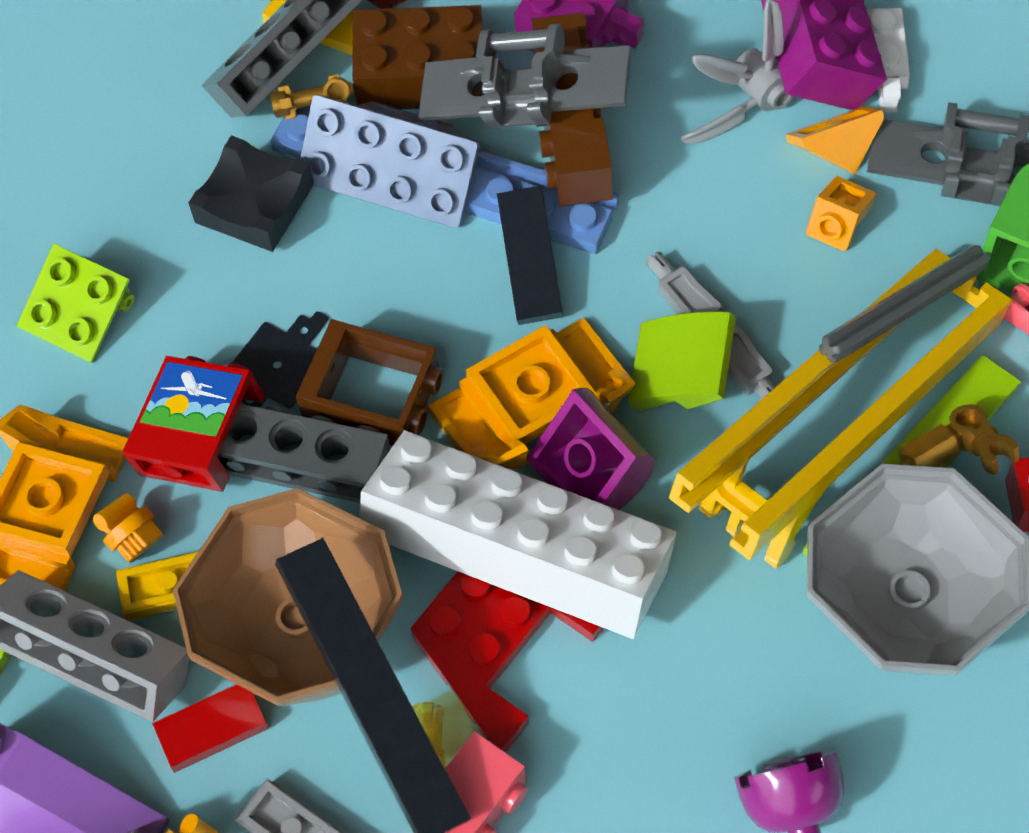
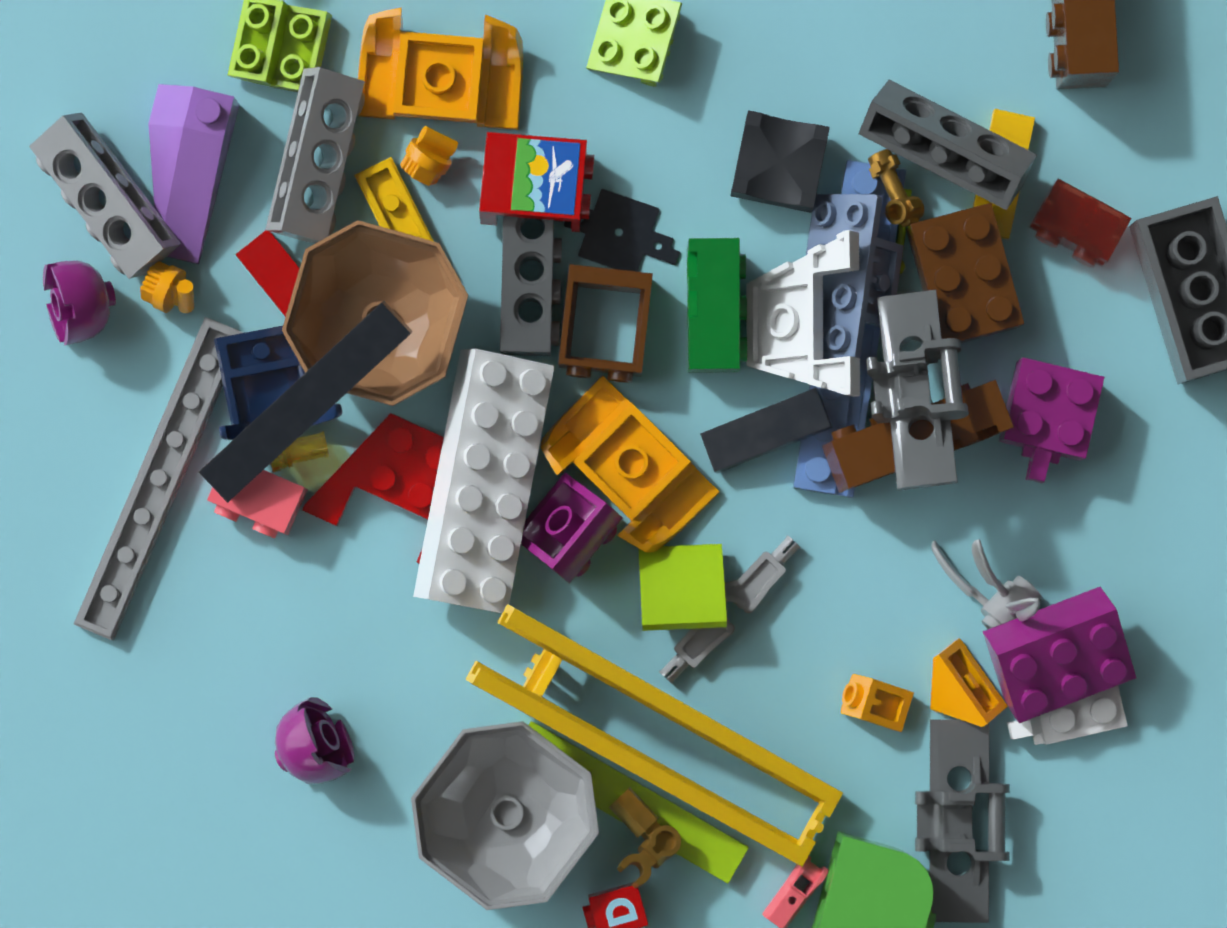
camera: 70 degrees right, 25 degrees up
dark grey axle [819,245,991,362] -> none
none -> dark blue piece [214,326,343,441]
none -> green wedge [686,238,747,373]
none -> white wing [746,230,860,397]

